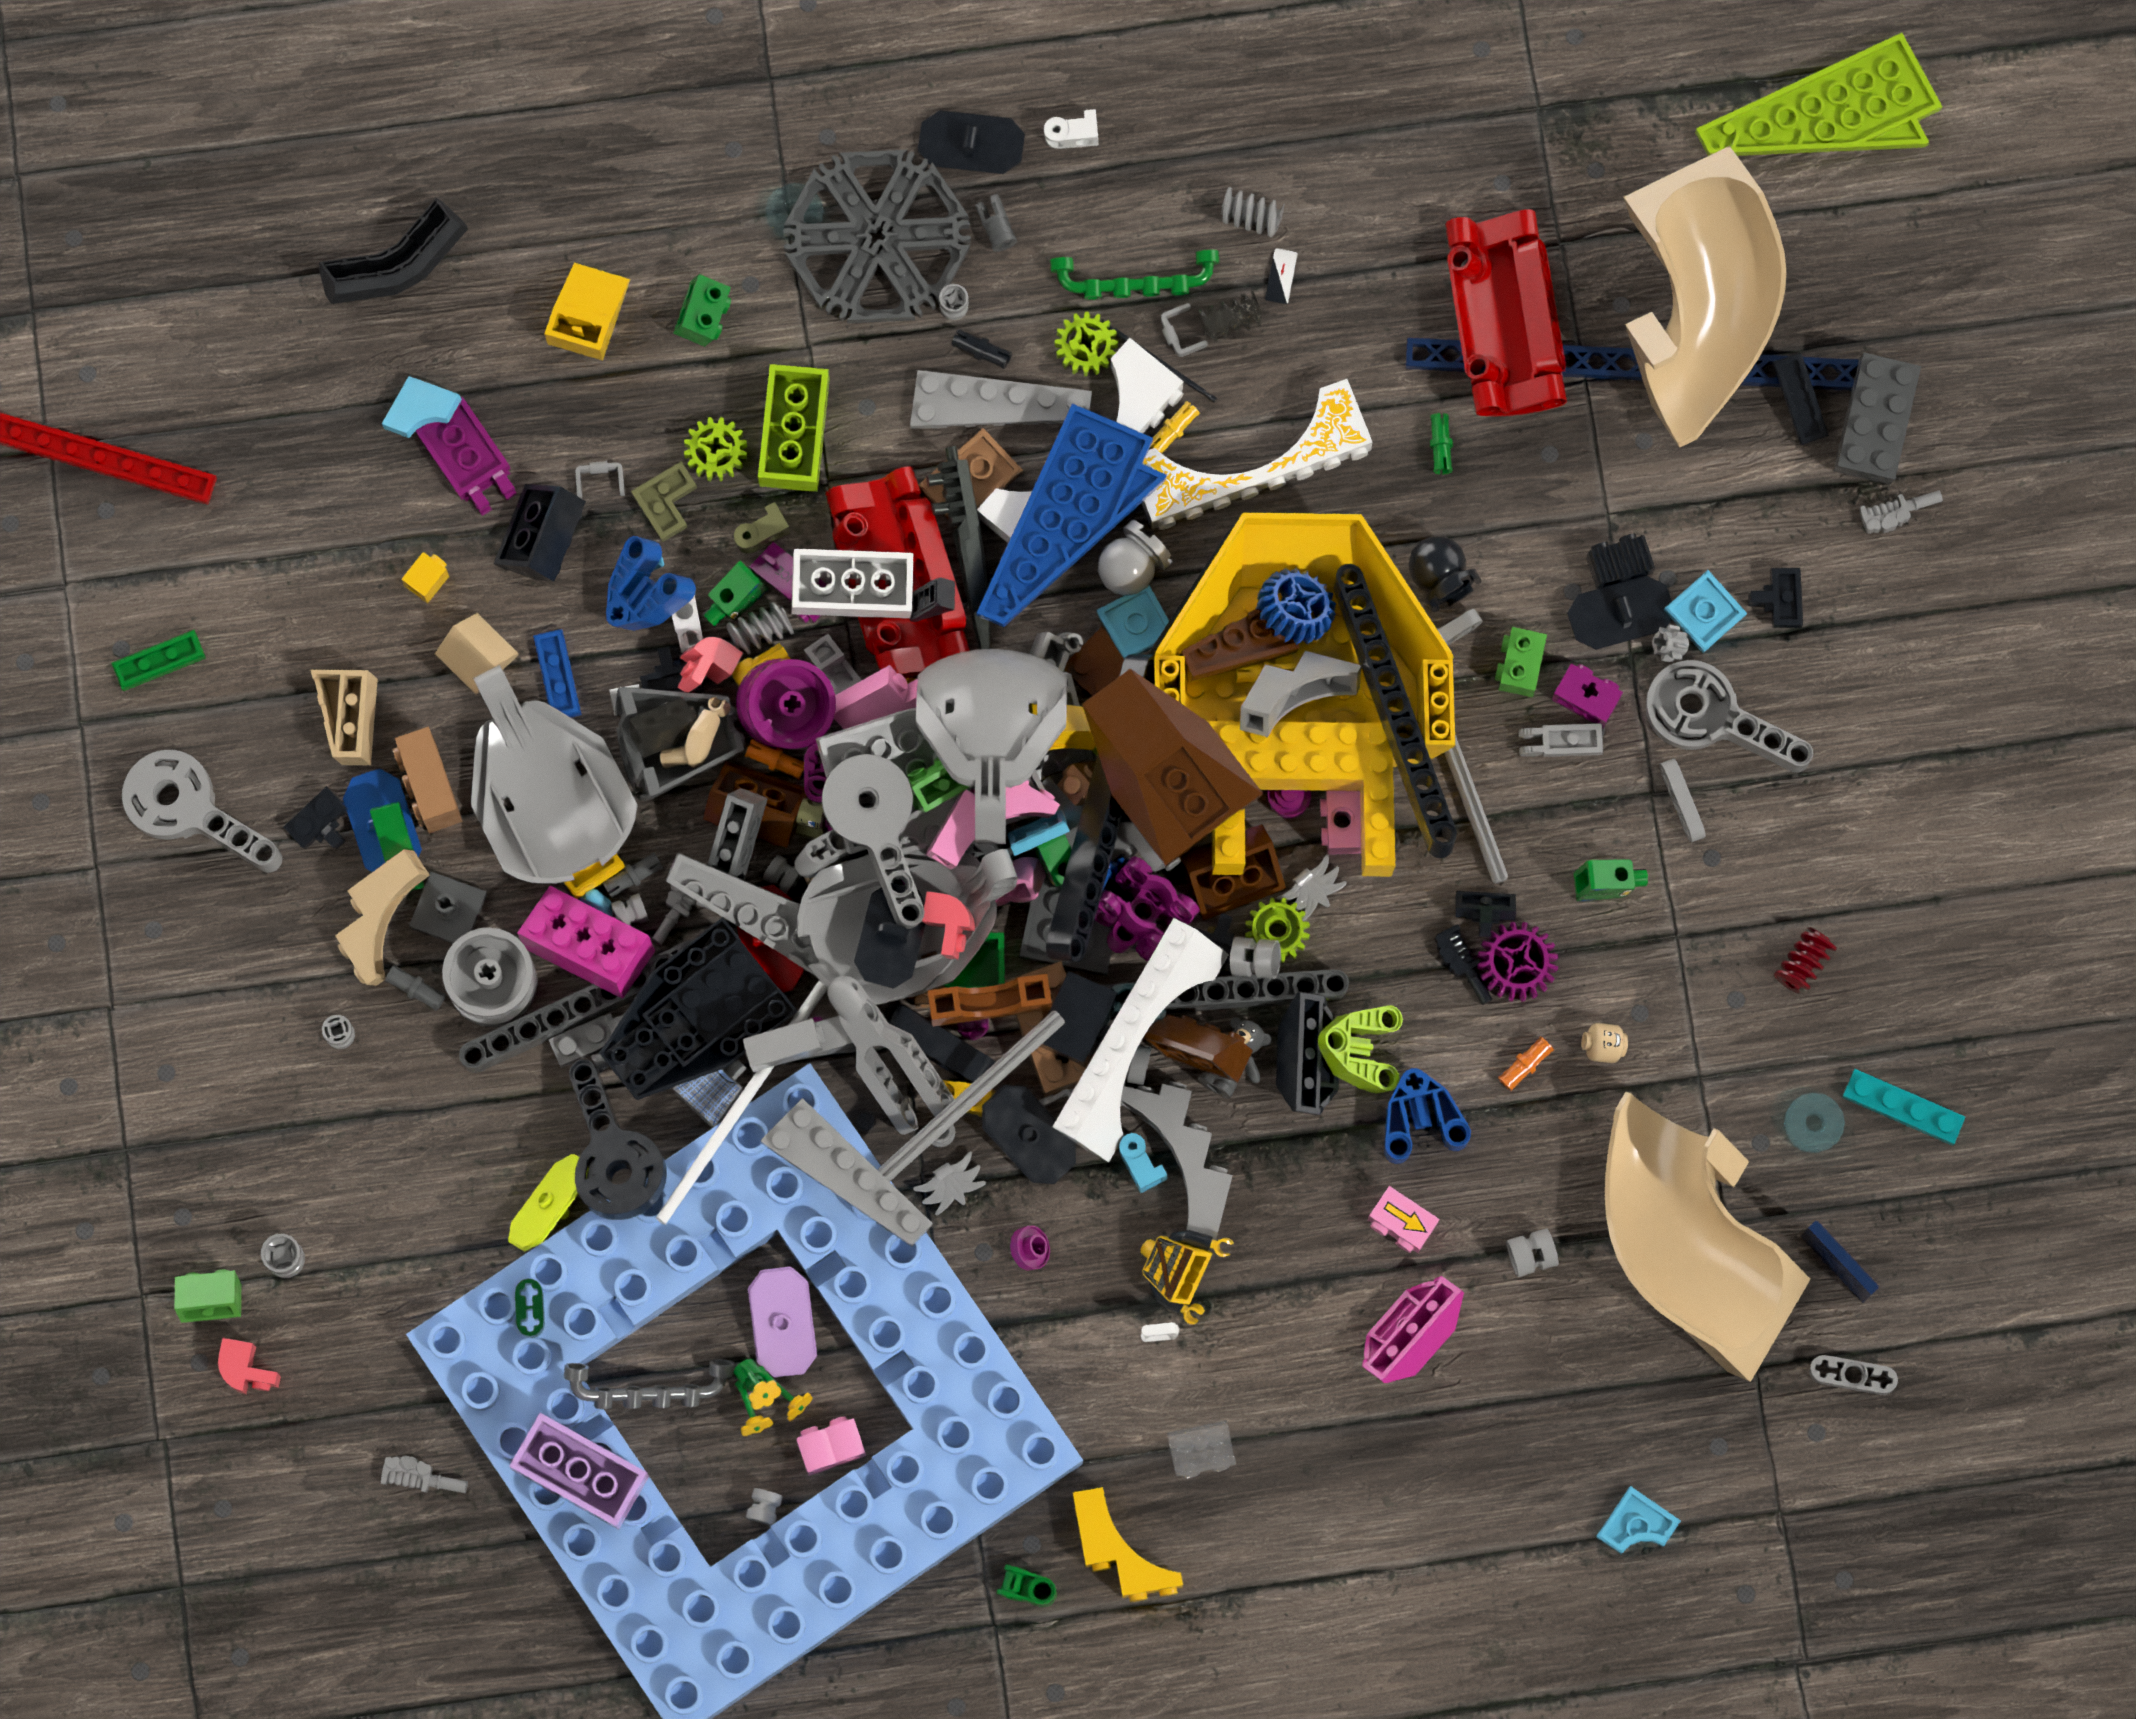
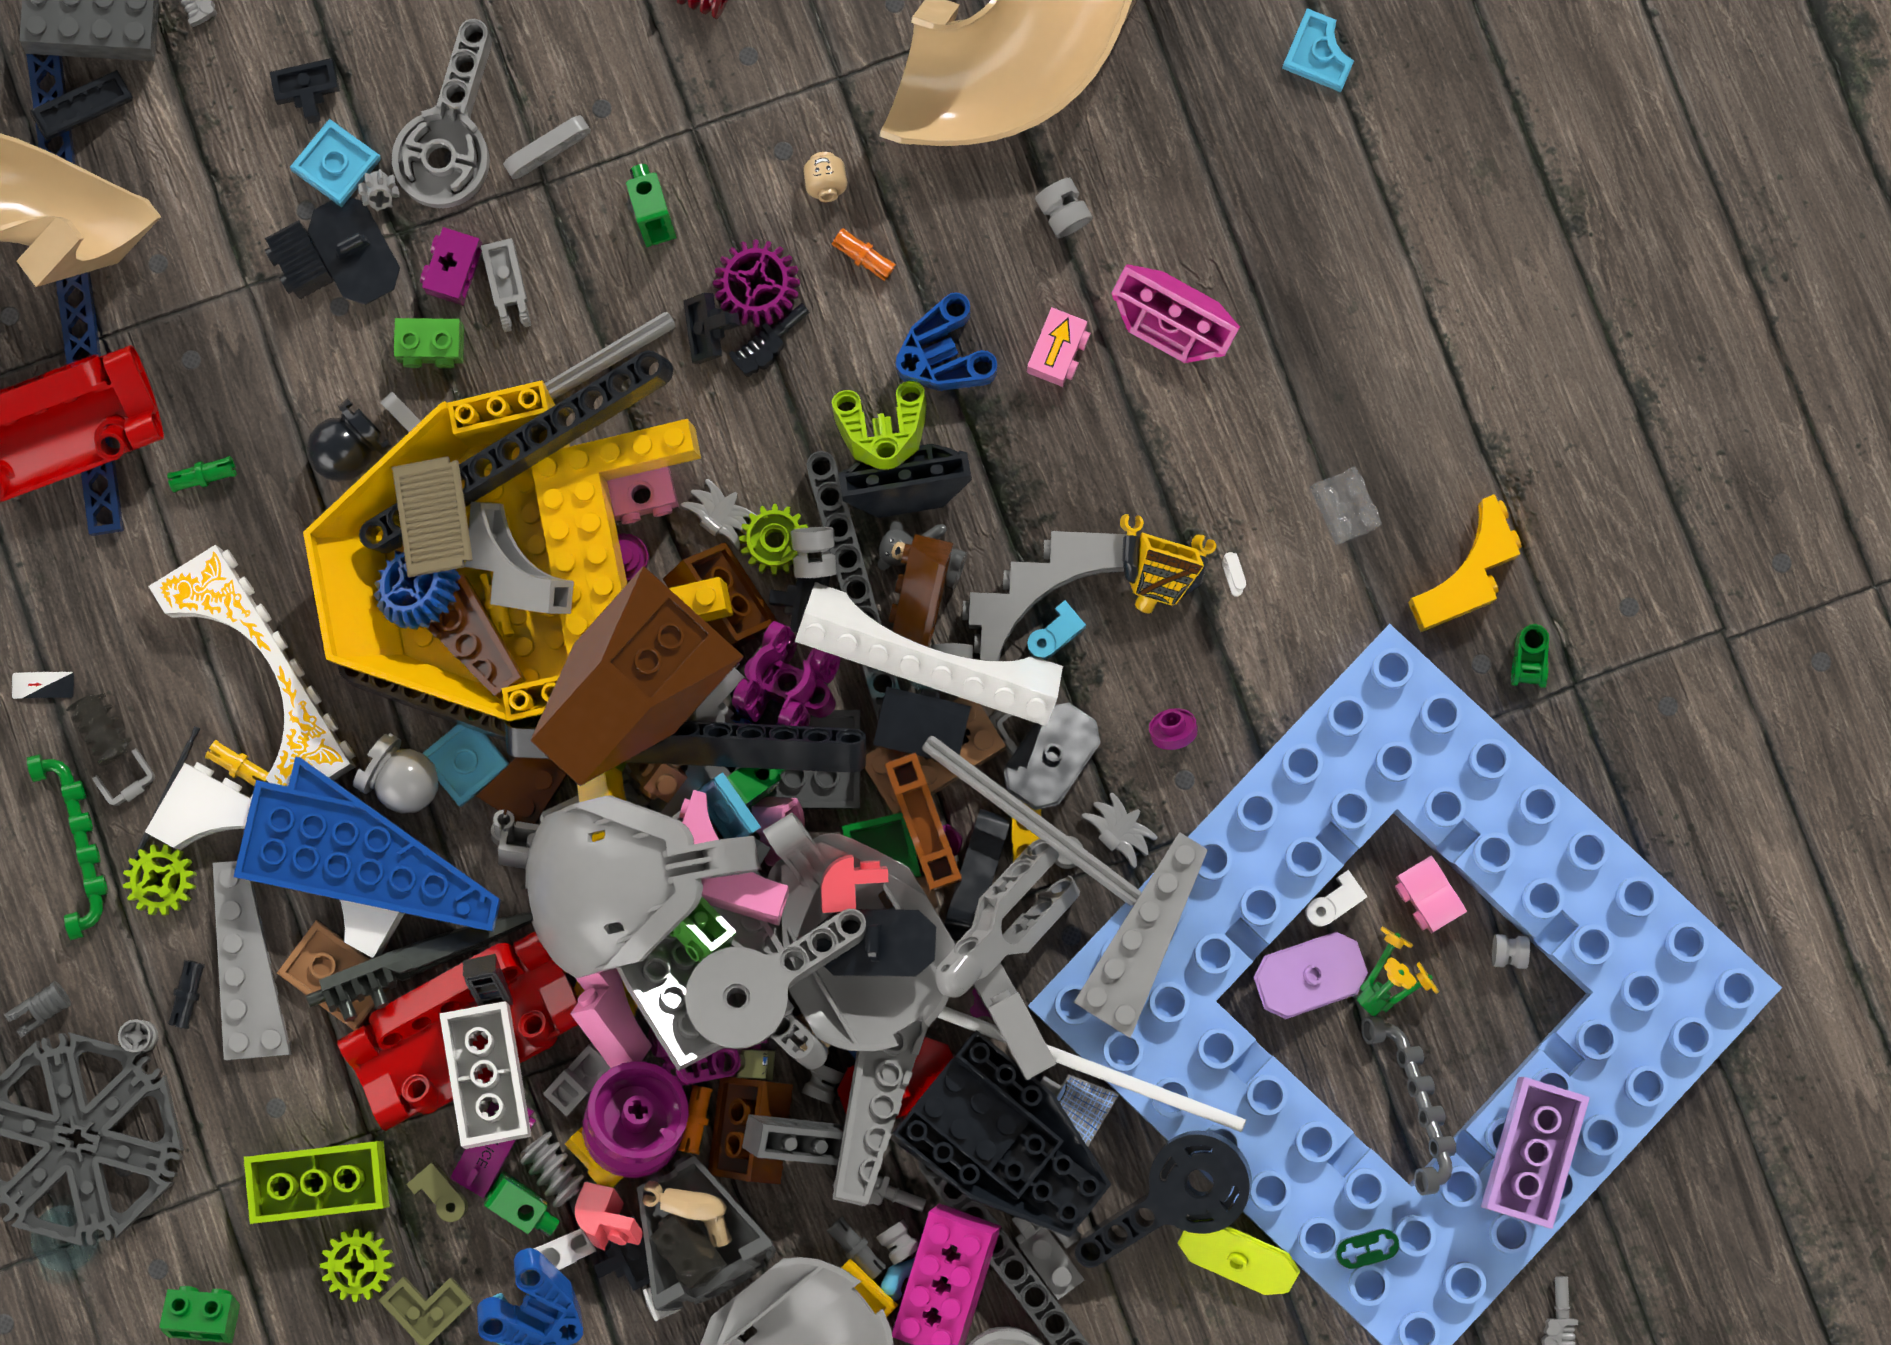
camera: 95 degrees left, 5 degrees up
none -> dark tan window [392,456,473,577]
none -> white leg [1305,870,1367,927]

